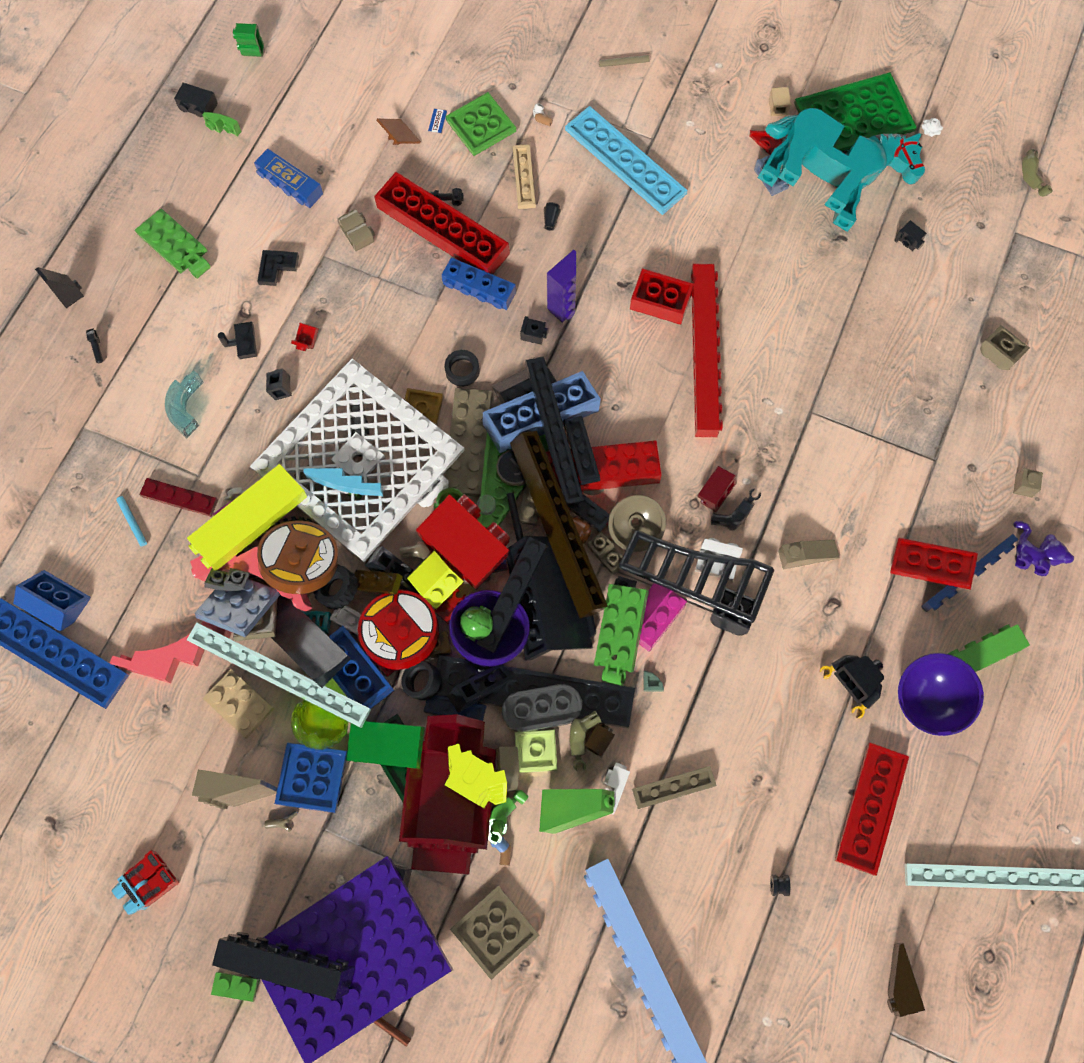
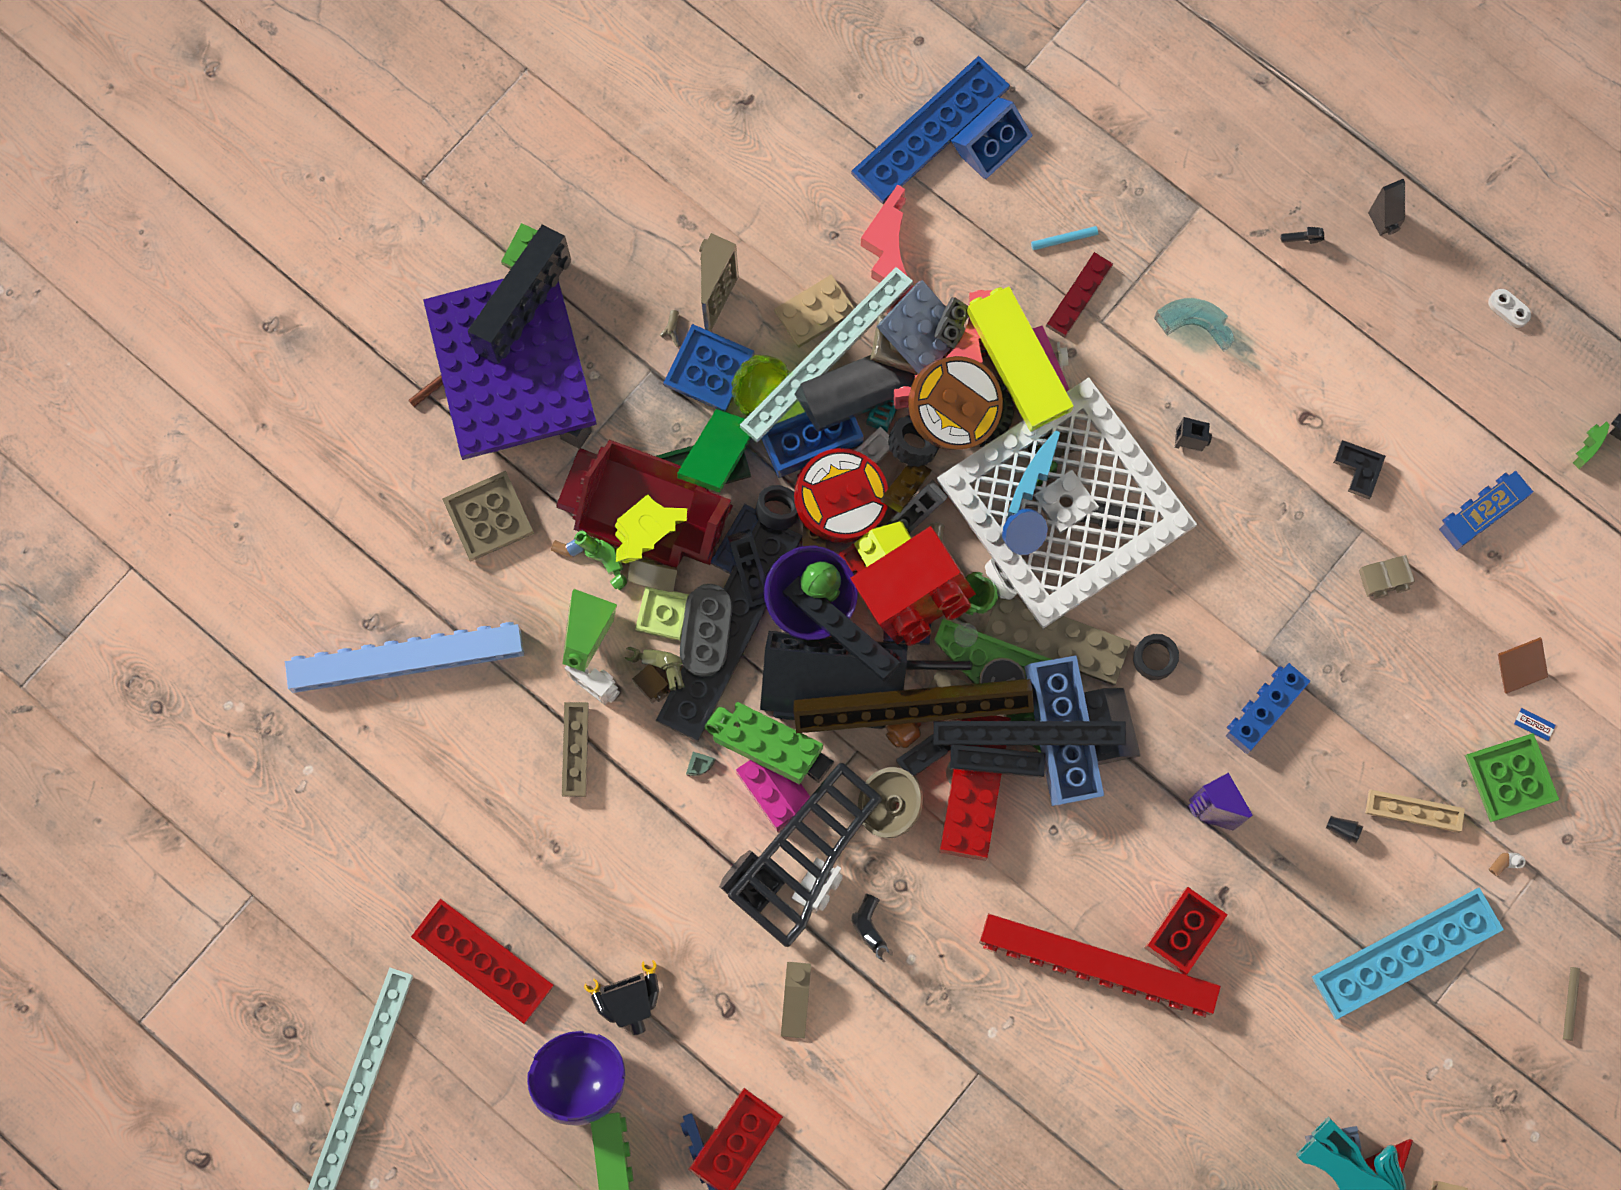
camera: 105 degrees right, 5 degrees up
hips [111,850,179,915] -> none
bright green hinge [135,208,211,279] -> none
black plate [218,321,257,360] -> none
red bracket [291,323,319,351] -> none
red brick [374,172,510,275] -> none
pearl gold tile [404,388,444,426] -> none
black bar [430,188,464,206] -> none
black brick [520,316,549,345] -> none
dark tan slope [587,532,623,575] -> none
dark red hinge [697,466,737,512] -> none
black wheel [770,875,791,896] -> none
dark brown slope [887,943,925,1017] -> none
none -> blue tile [1002,509,1048,555]
none -> white plate [1488,289,1531,328]

